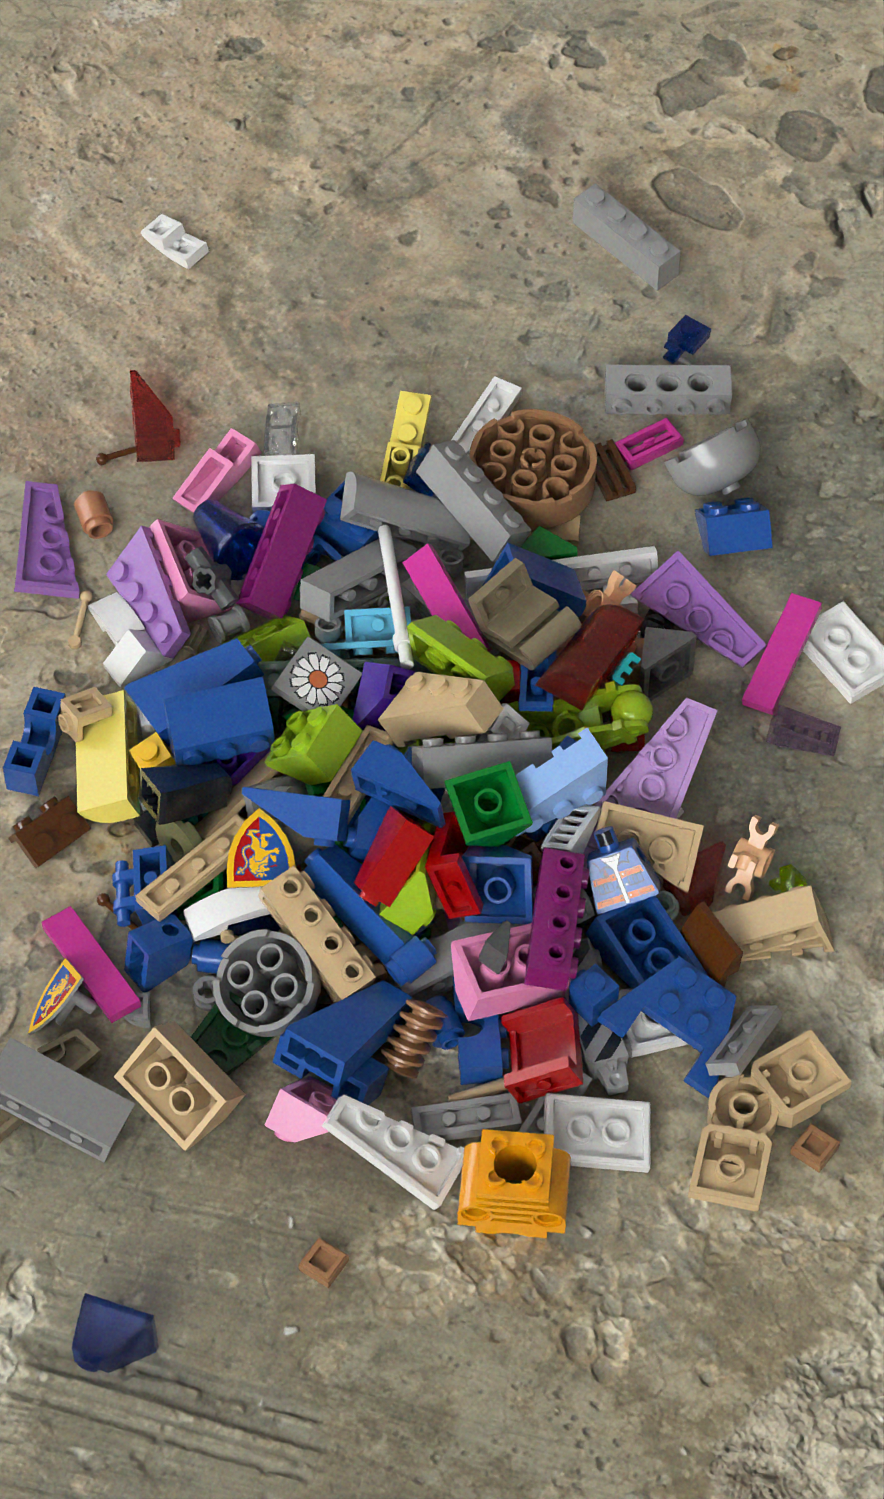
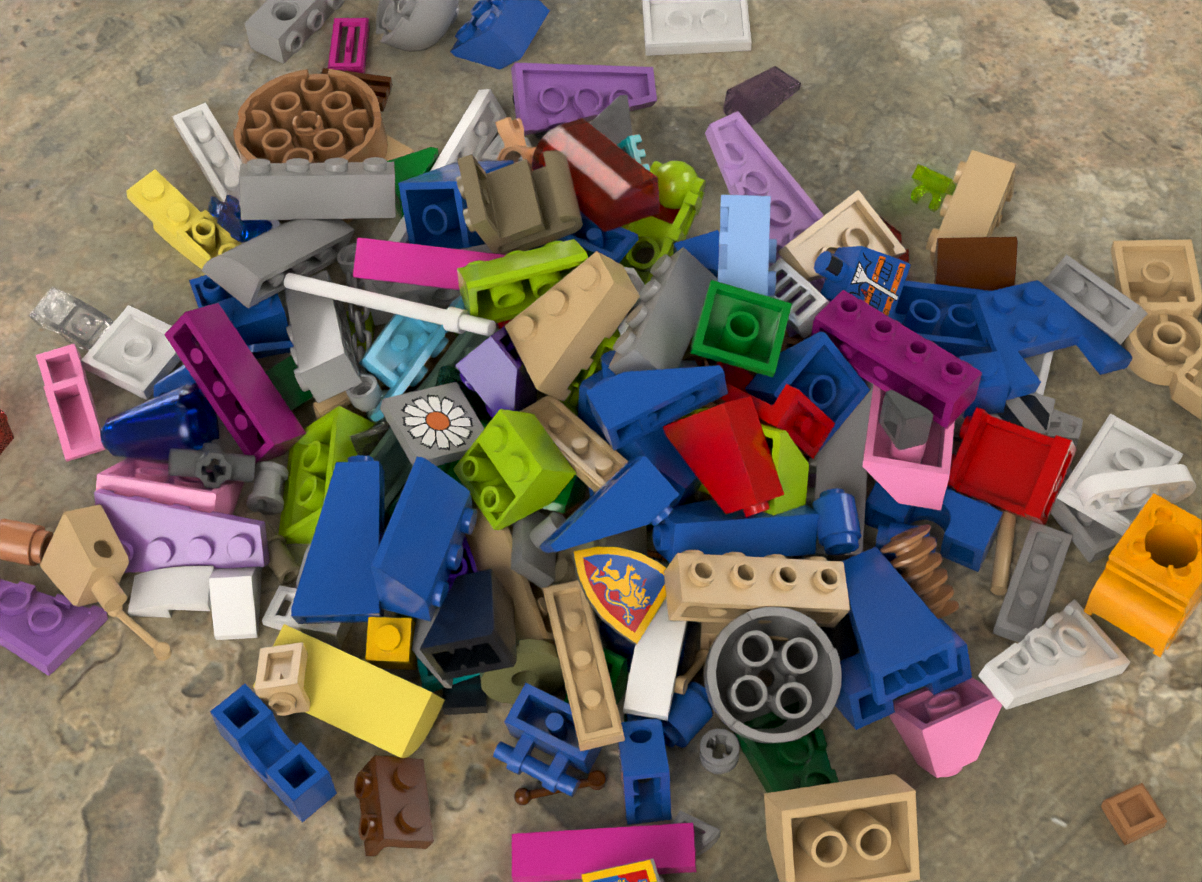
camera: 55 degrees left, 0 degrees up
light nougat pin [725,815,779,901] -> none
dark pink tile [742,593,822,715] -> none
none -> tan torso [40,504,129,612]
none -> white beam [1076,464,1196,513]

